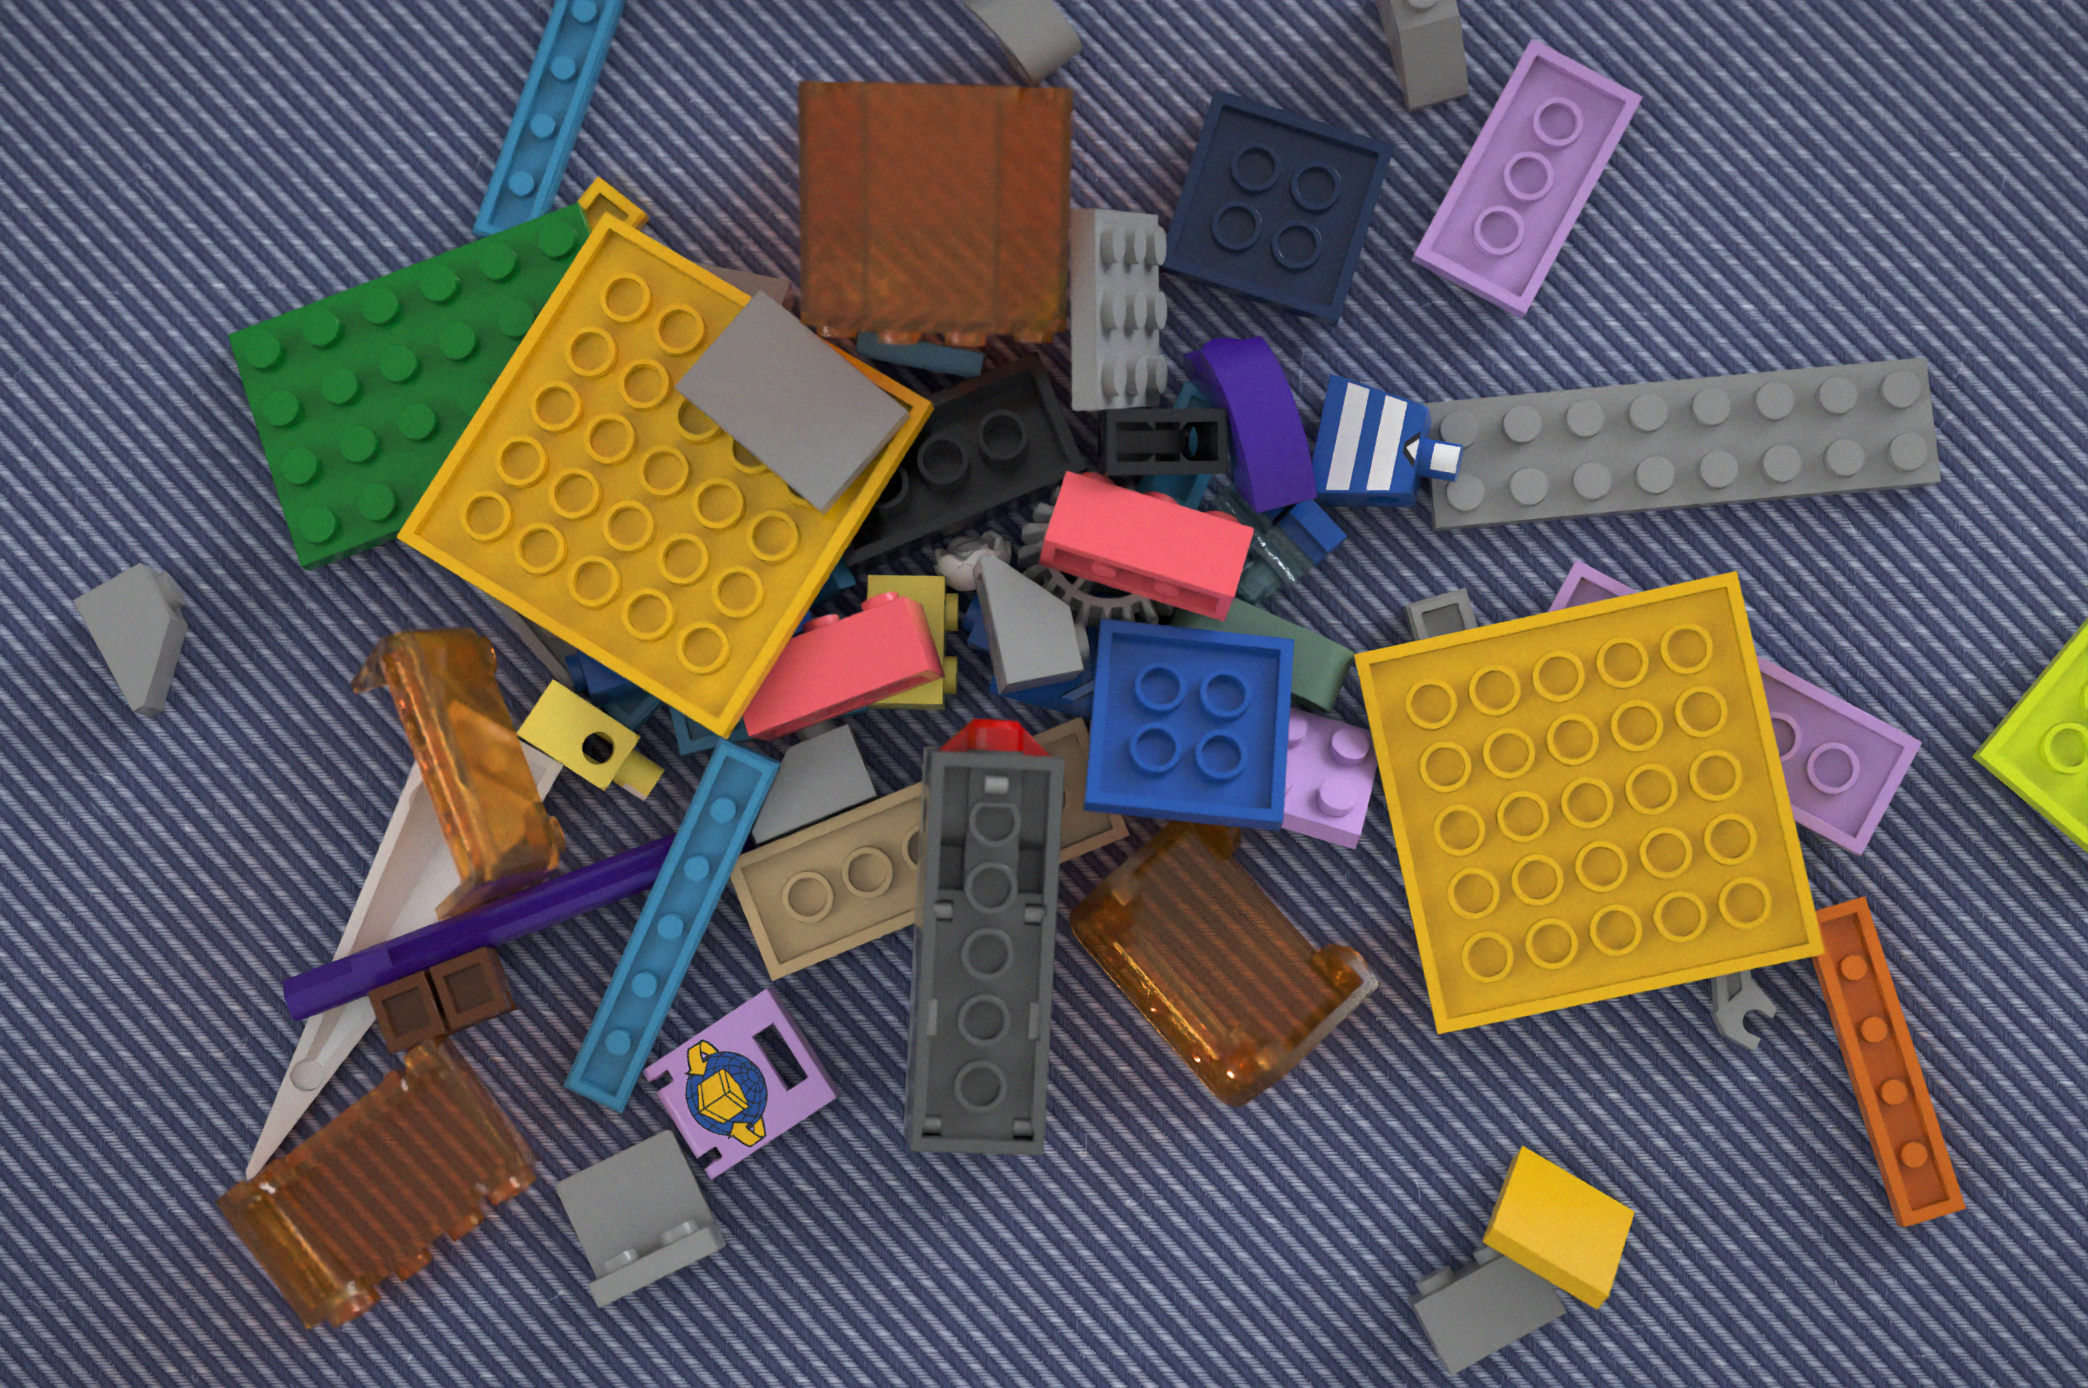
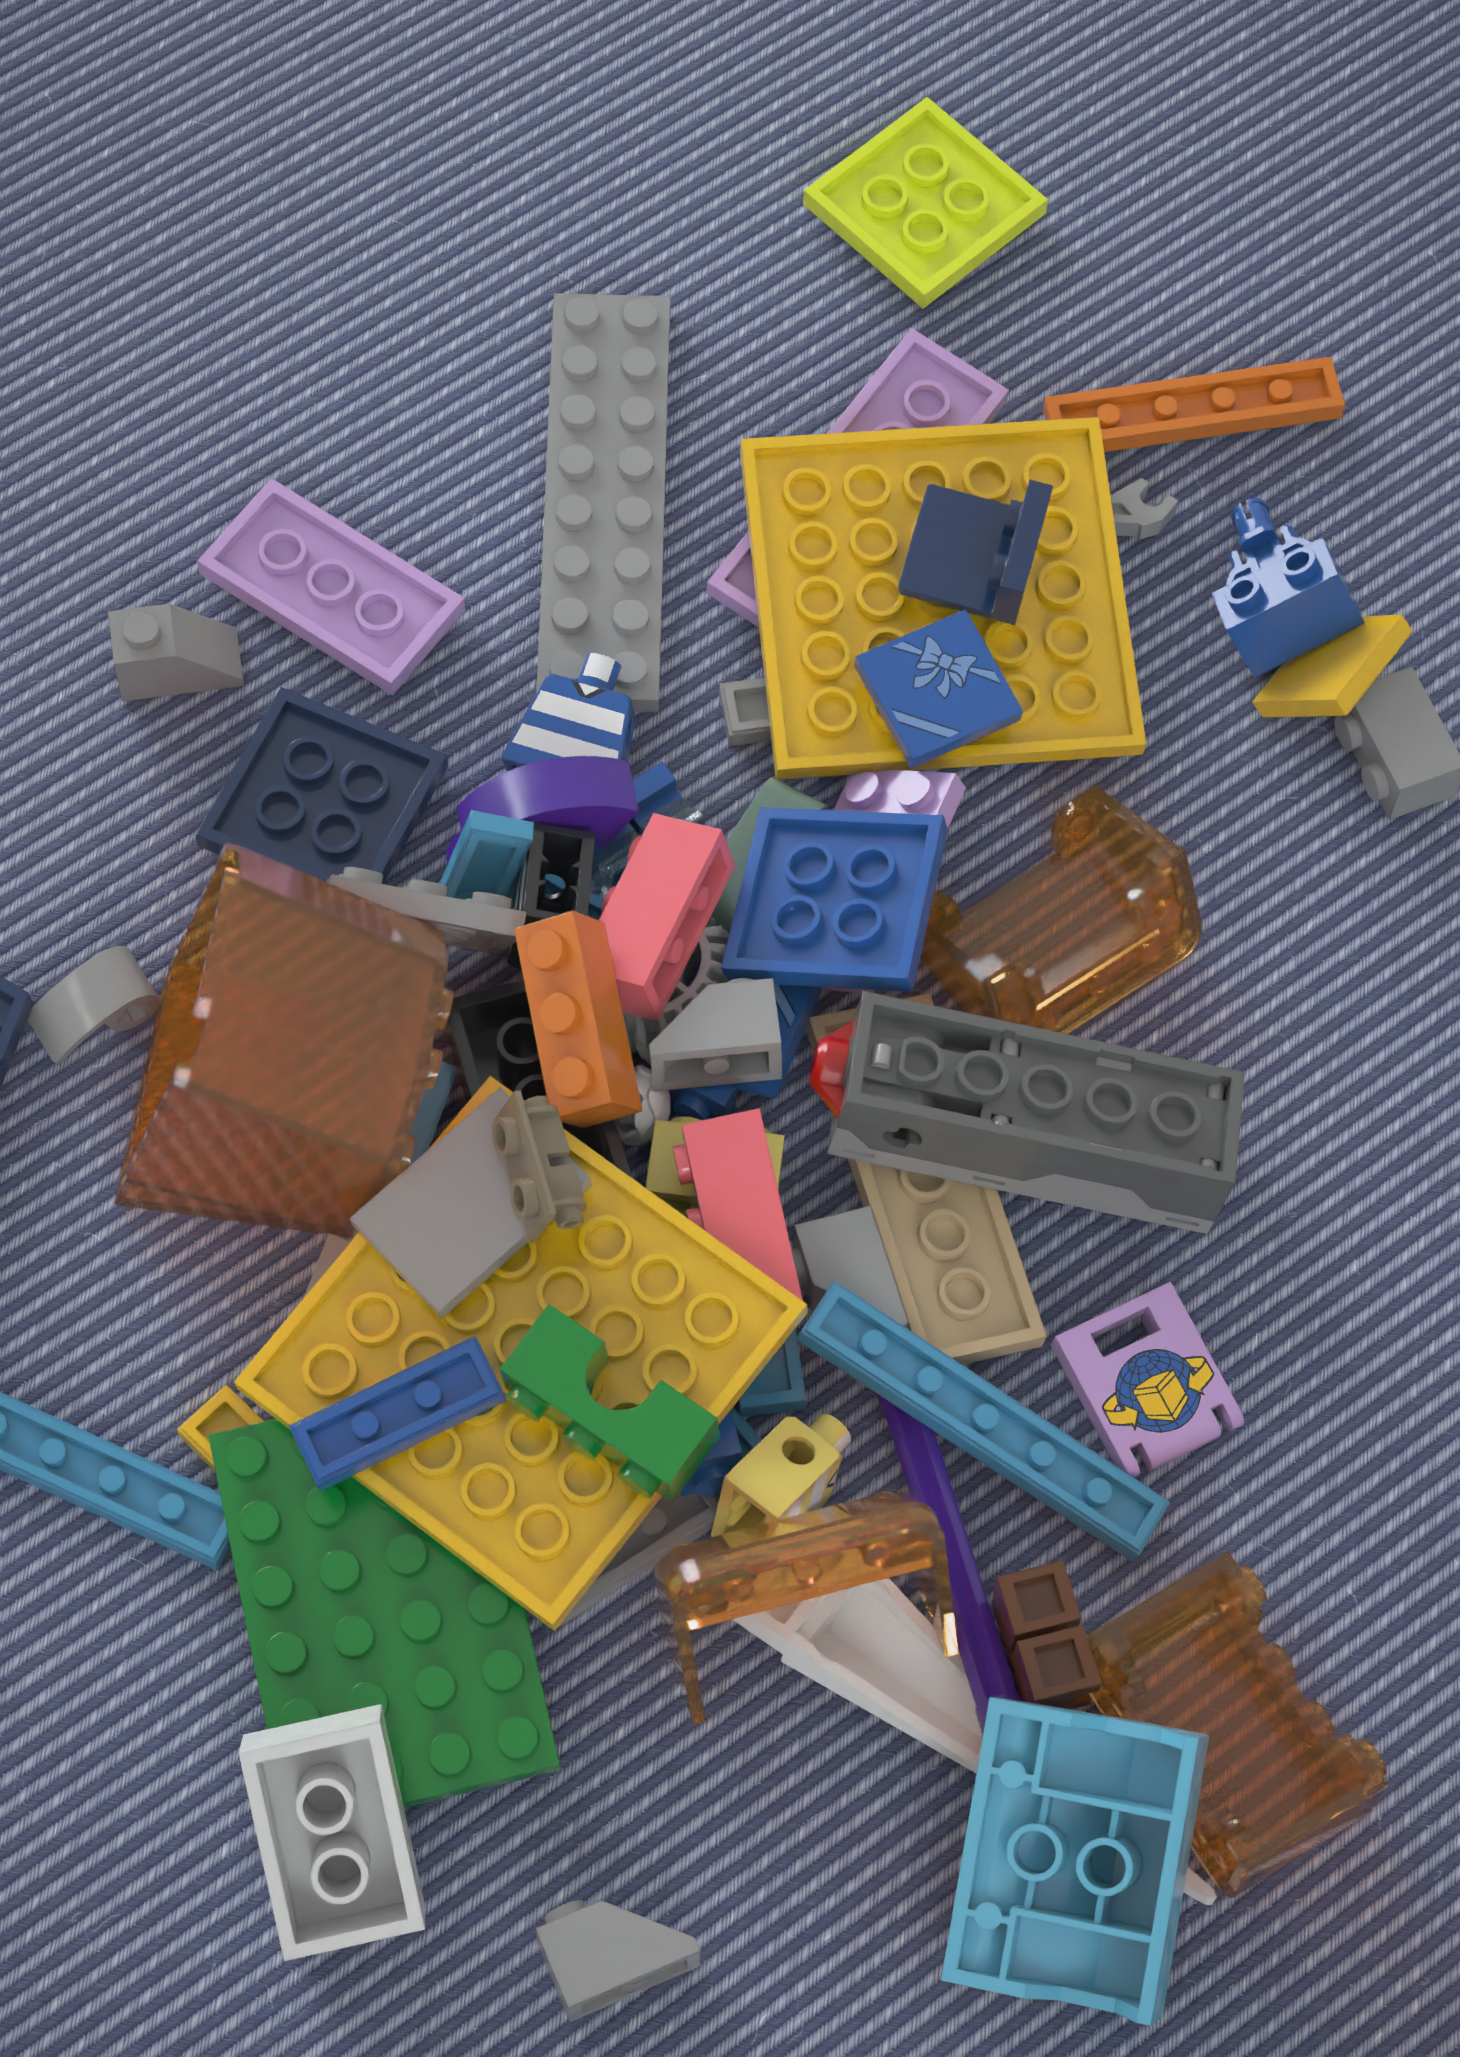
camera: 90 degrees left, 20 degrees down
light grey bracket [556,1129,727,1309] -> none
none -> white brick [239,1704,426,1961]
none -> blue tile [289,1335,507,1491]
none -> dark azure tile [439,810,534,900]
none -> dark tan hinge [492,1090,587,1242]
none -> green arch [499,1304,720,1503]
none -> orange brick [514,911,642,1128]
none -> blue tile [854,609,1023,768]
none -> dark blue bracket [897,479,1053,626]
none -> medium azure piece [941,1697,1210,2026]
none -> blue brick [1212,498,1365,678]

